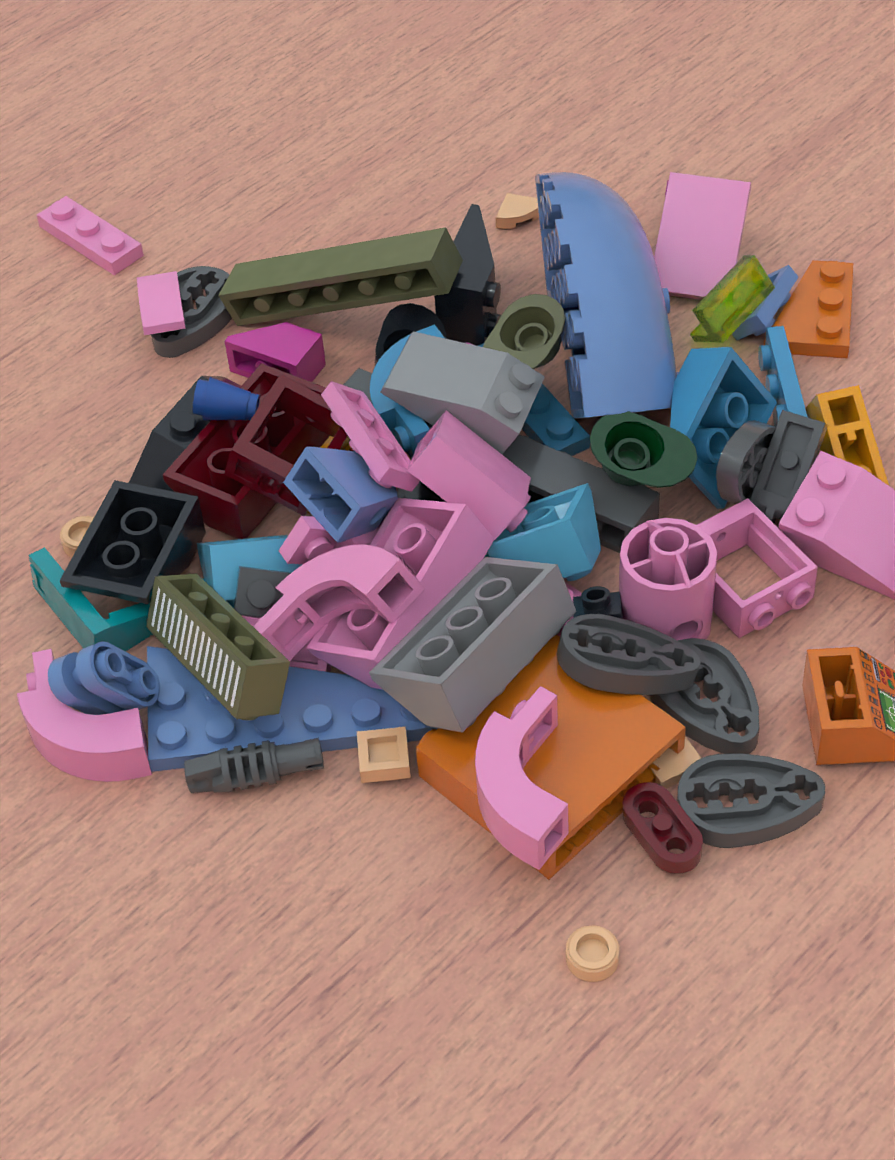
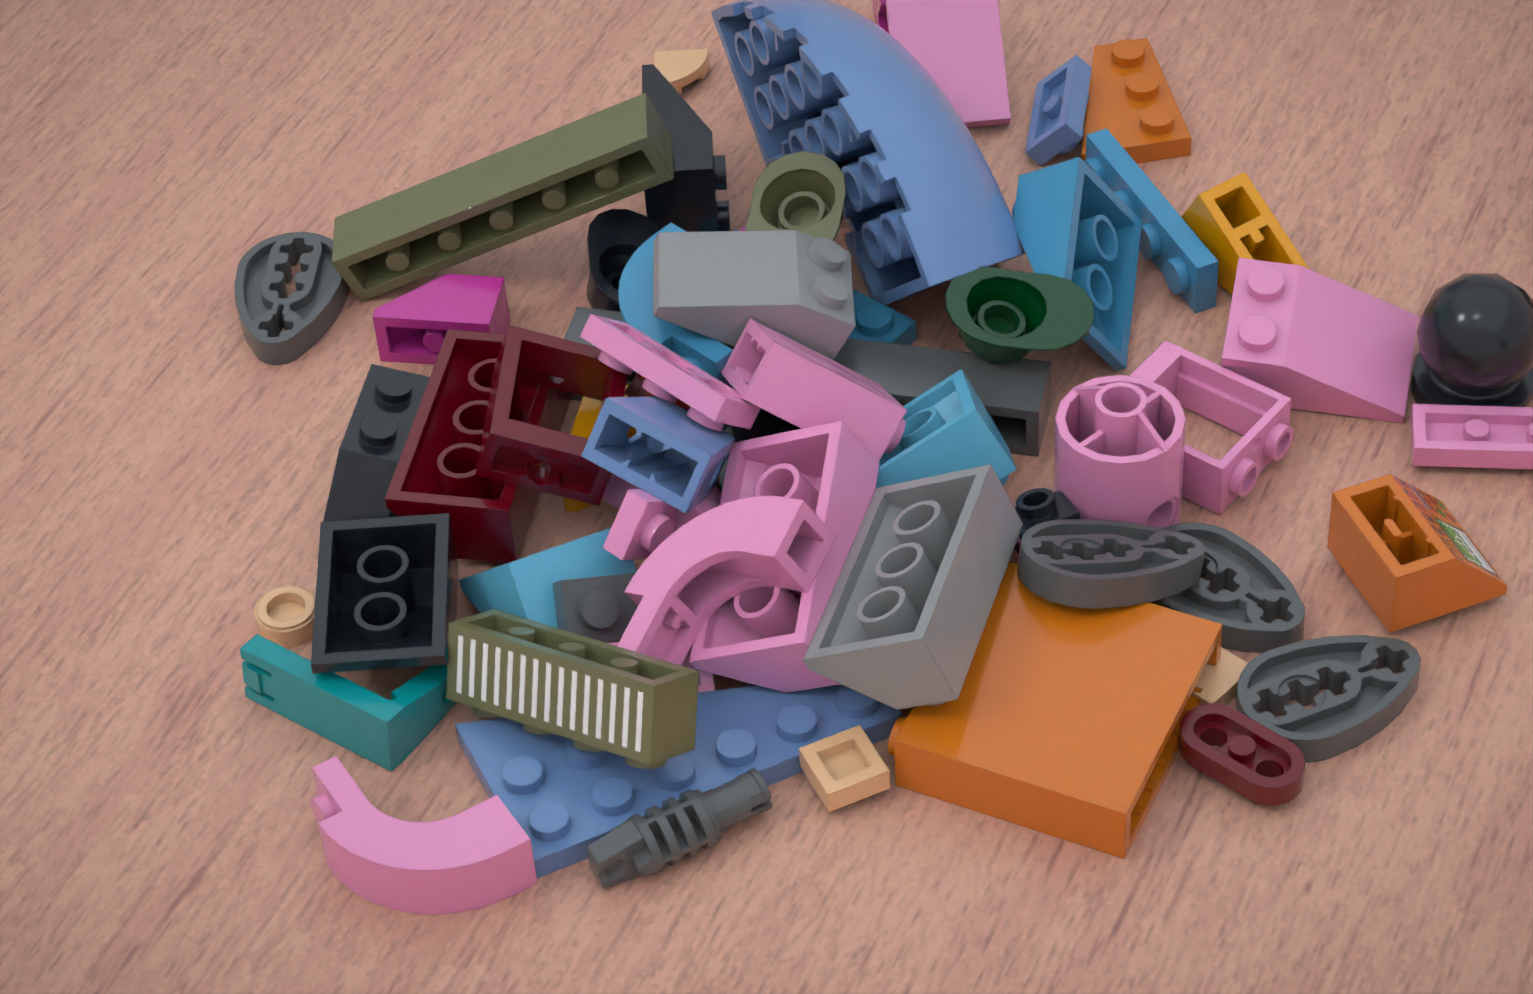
camera: 20 degrees left, 5 degrees down
bright pink plate [37,196,144,275] -> none
medium blue brick [48,641,160,715] -> none
bright pink slope [137,271,186,335] -> none
blue cone [192,377,260,420] -> none
bright pink arch [475,686,568,870] -> none
light nougat tile [566,925,619,982] -> none
clear neon green panel [690,255,775,343] -> none
dark grey piece [716,420,776,504] -> none
dark grey hinge [750,410,828,528] -> none

